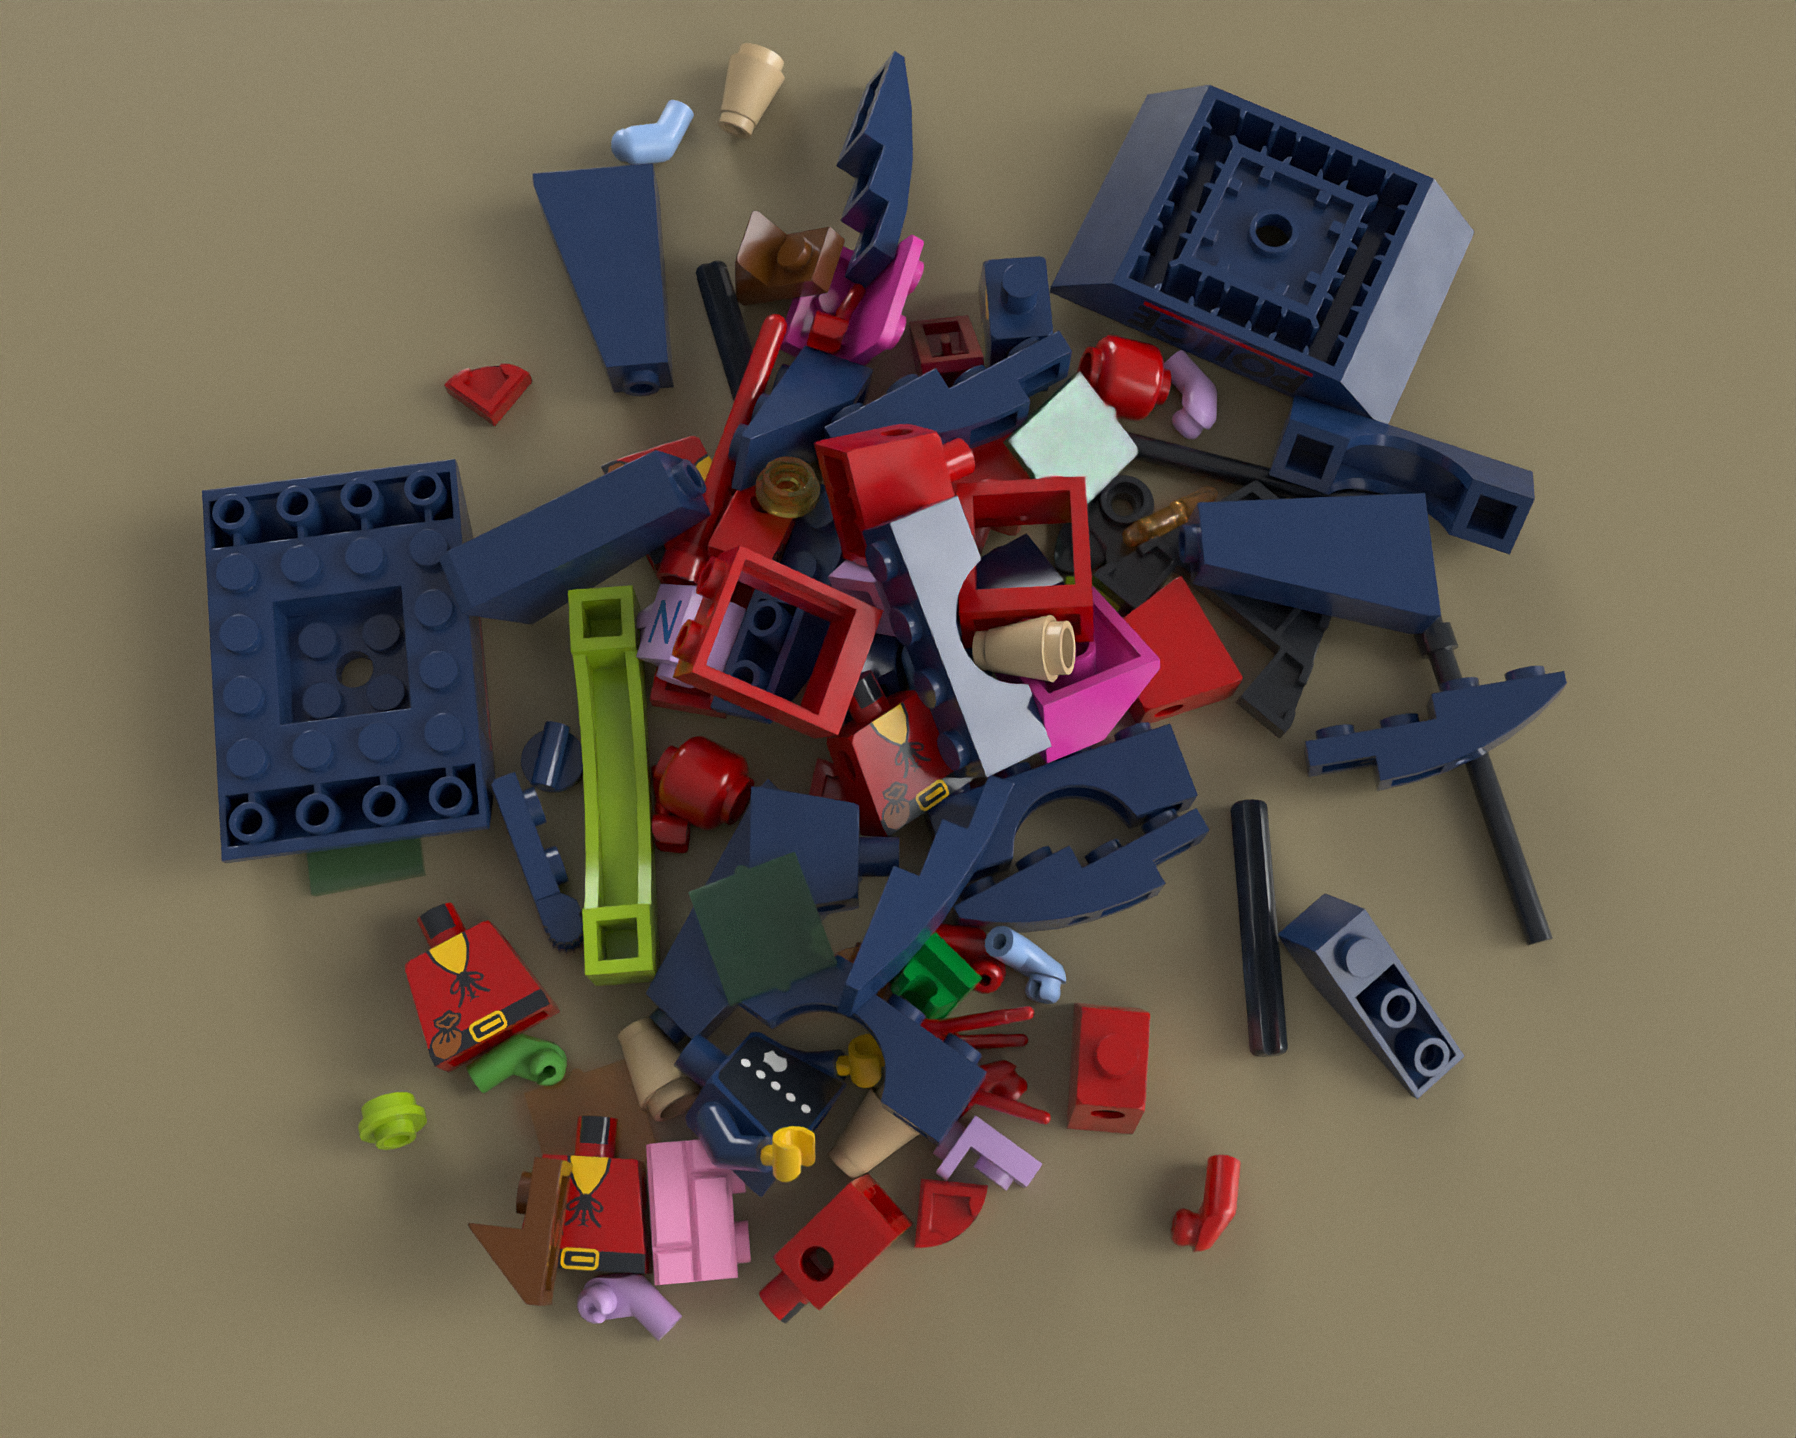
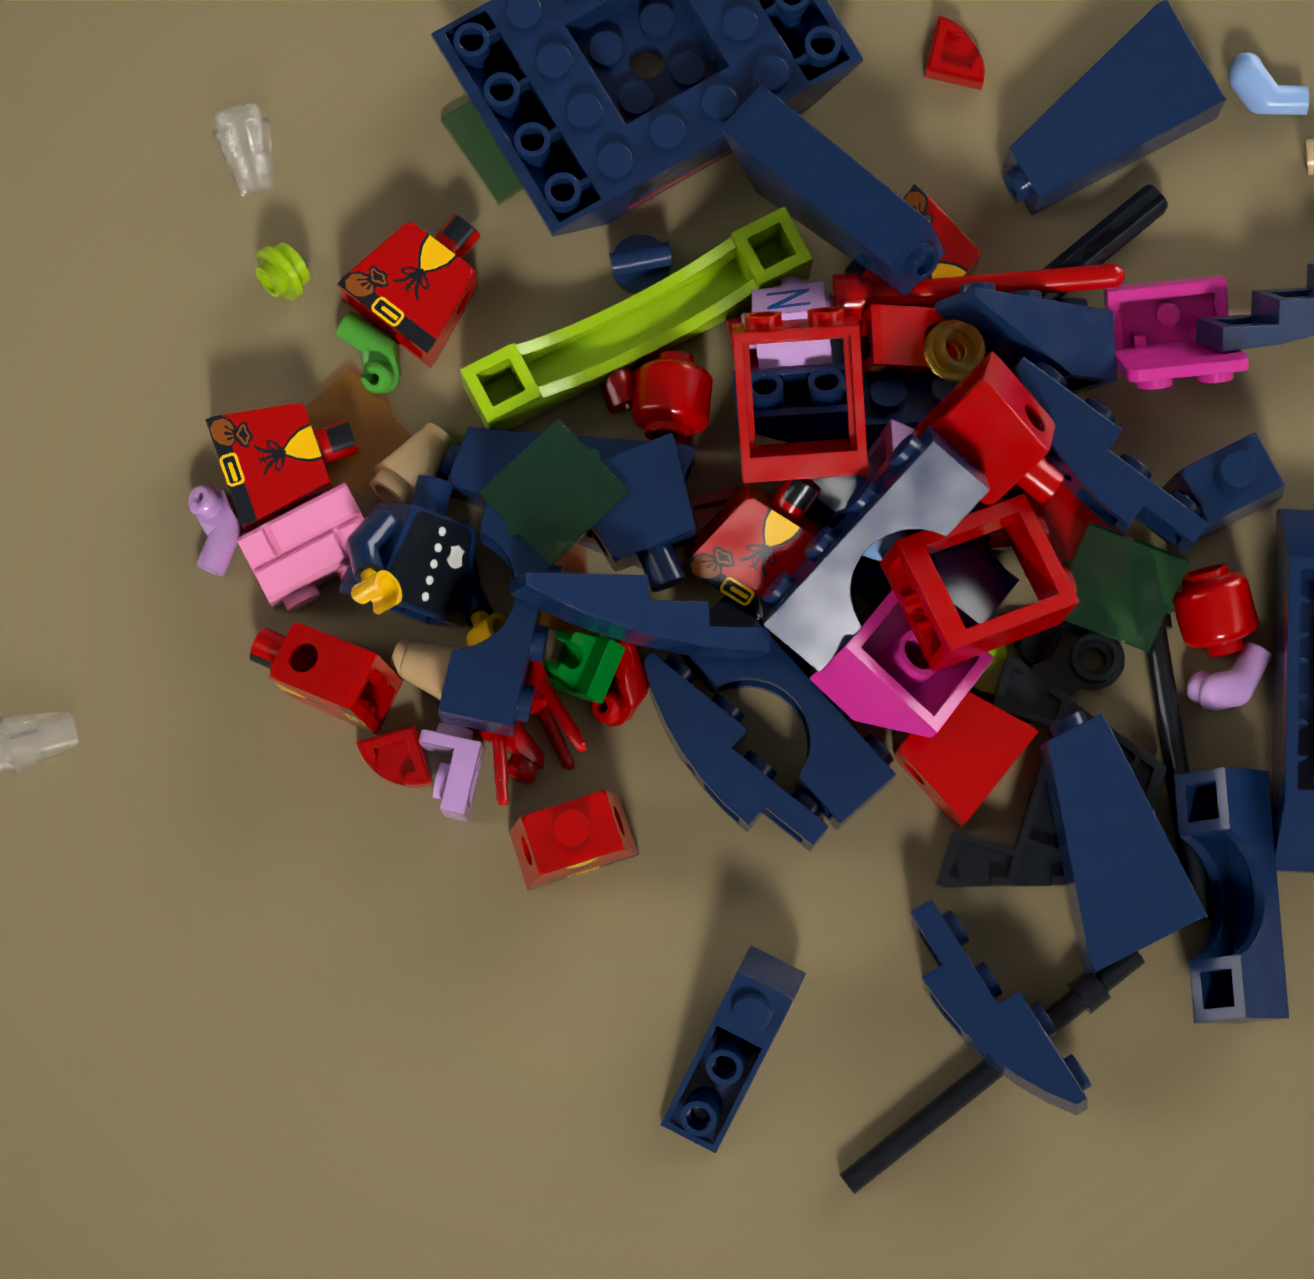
camera: 65 degrees right, 5 degrees up
reddish brown slope [468,1157,573,1306] -> none
dark blue hinge [491,772,584,954] -> none
reddish brown slope [735,210,845,306] -> none
red hand [806,284,866,354] -> none
dark red slope [909,315,984,388] -> none
tan cone [972,615,1076,682] -> none
light blue arm [985,926,1066,1004] -> none
clear orange piece [1122,486,1218,547] -> none
red arm [1171,1155,1241,1252] -> none
black axle [1230,799,1288,1057] -> none
none -> clear cone [211,103,275,196]

